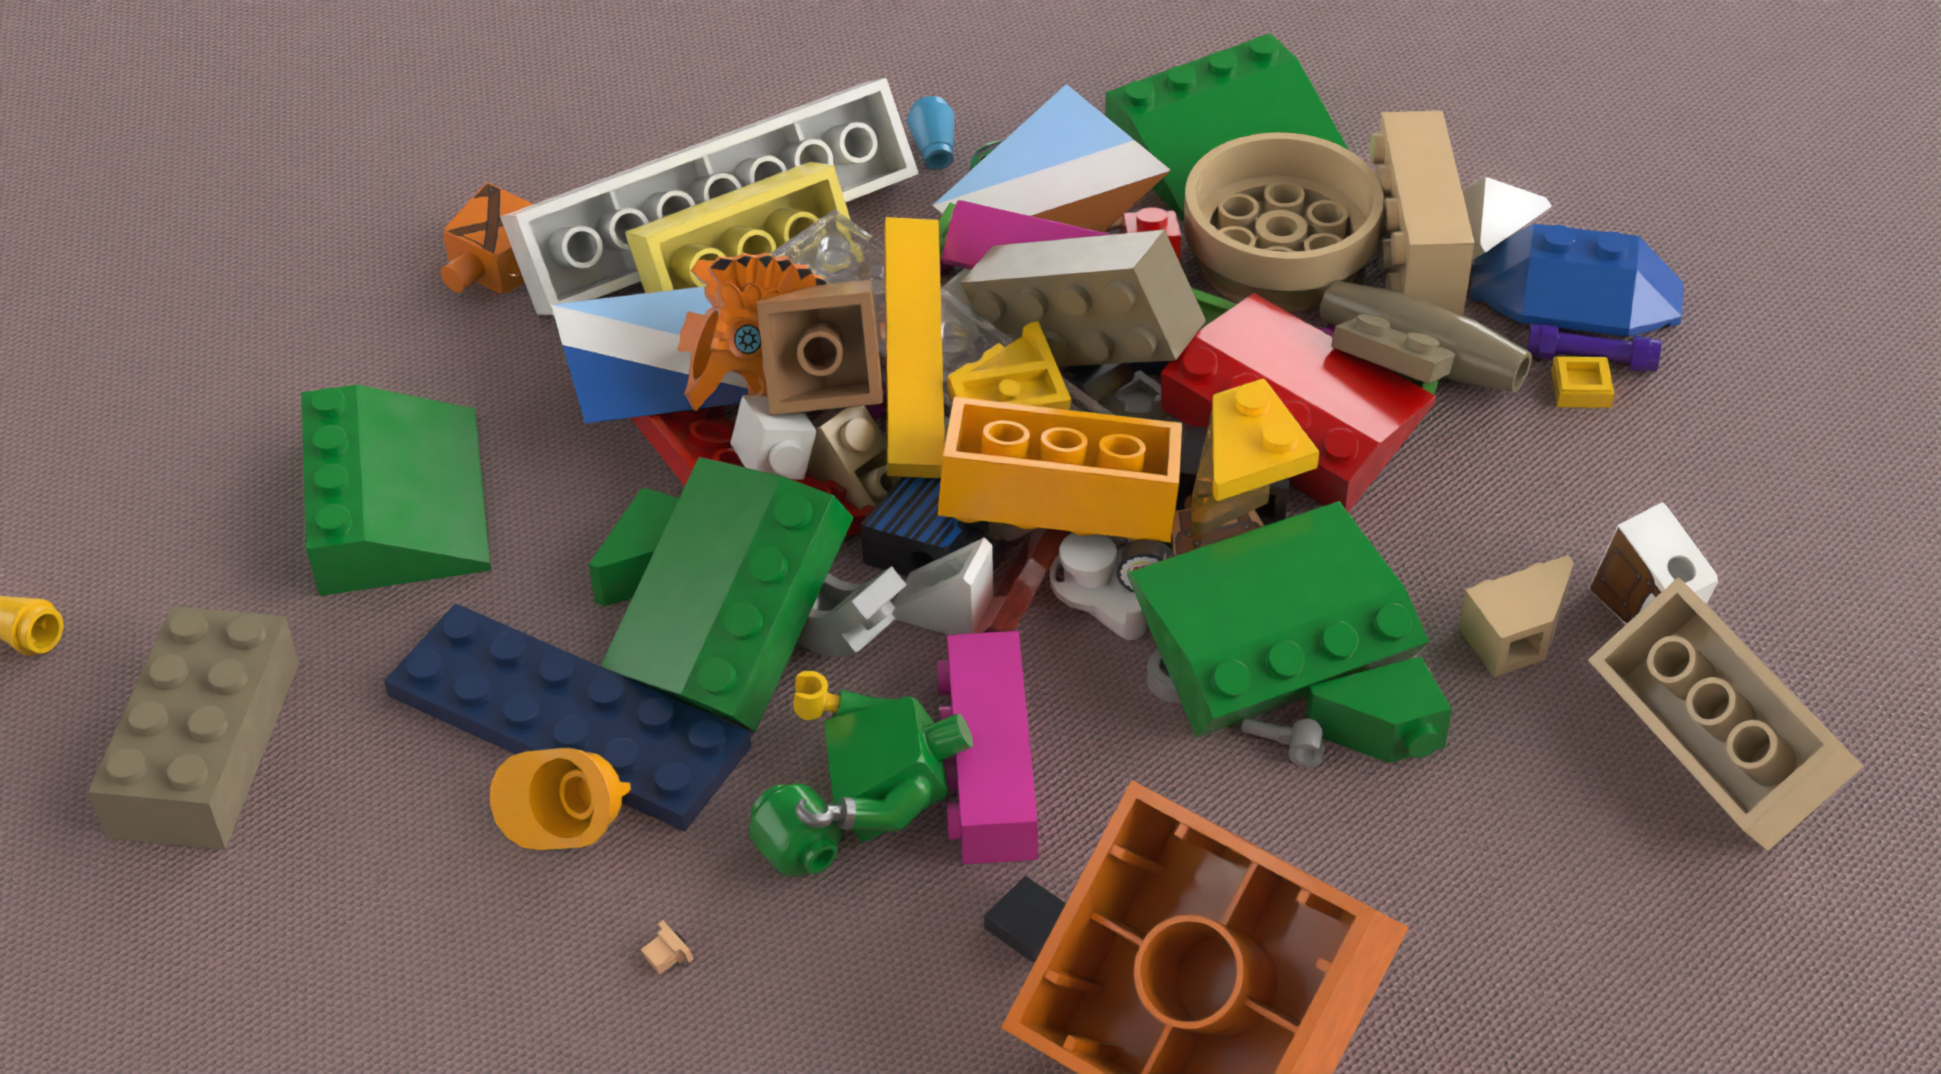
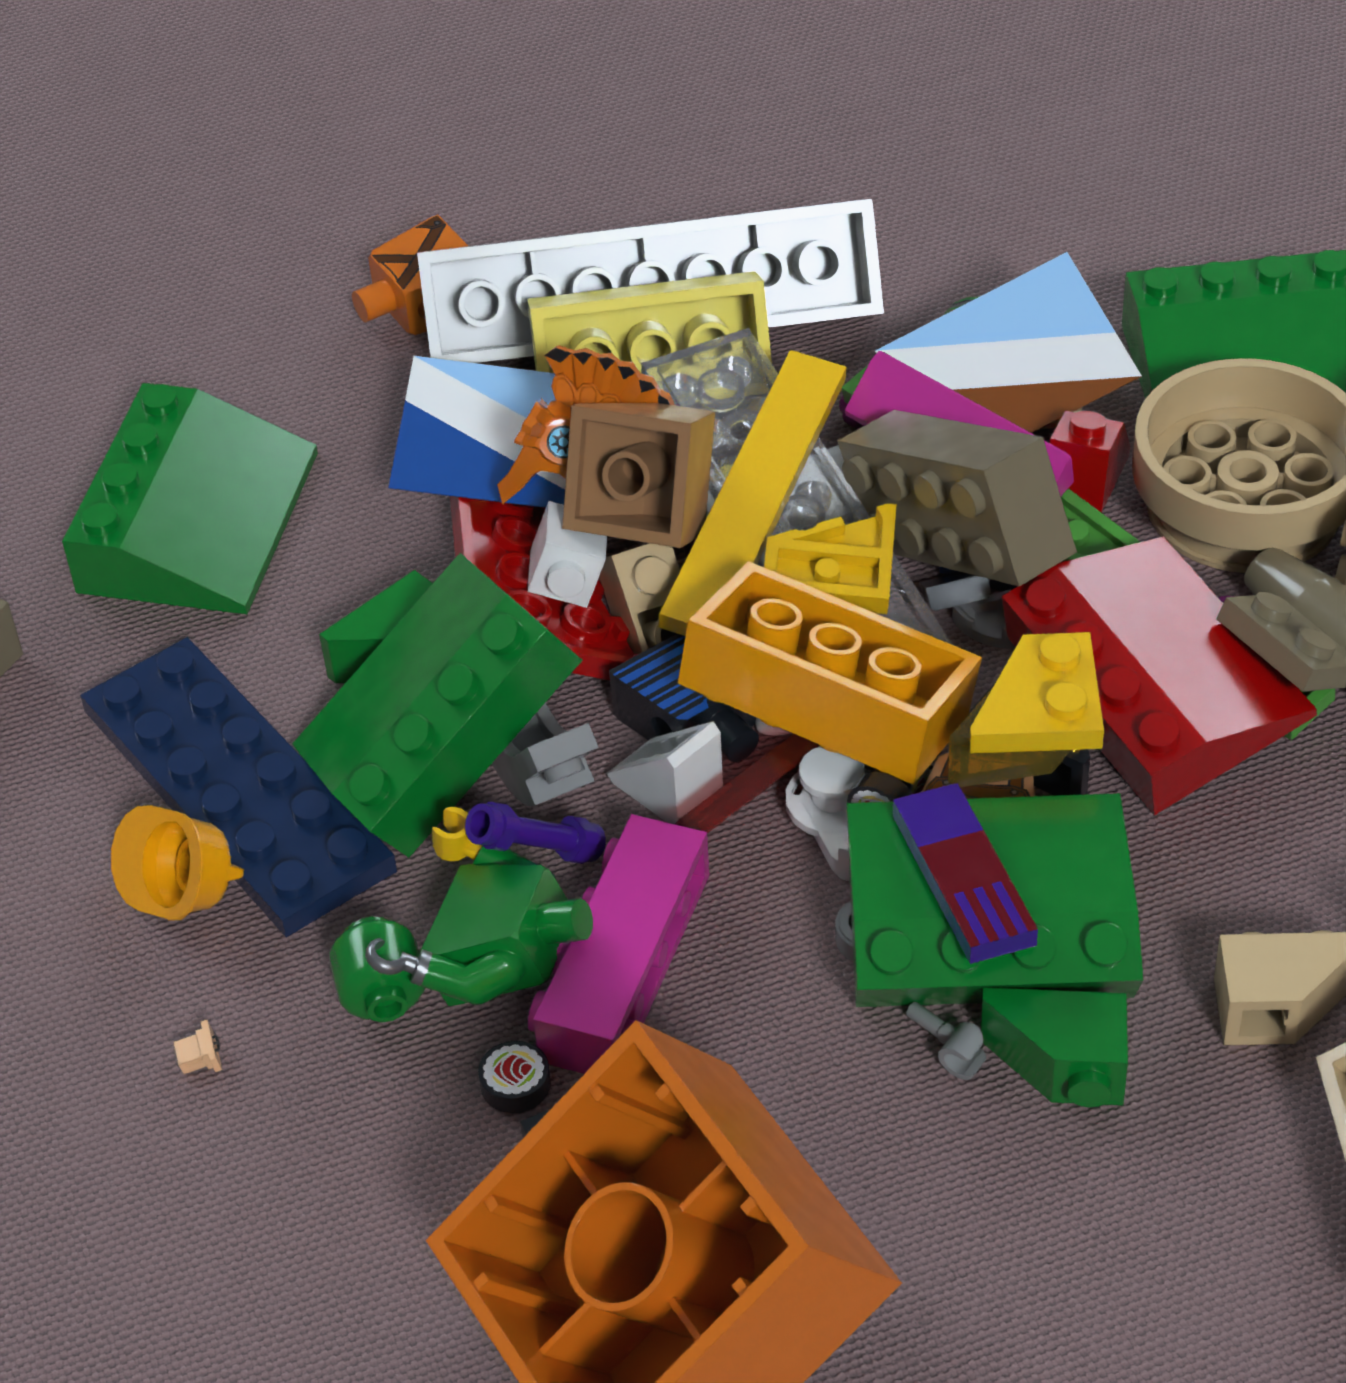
camera: 25 degrees right, 0 degrees up
dark azure cone [907,96,955,170] -> none
none -> dark purple bar [465,802,606,864]
none -> tile [478,1041,551,1113]
none -> tile [893,783,1038,964]

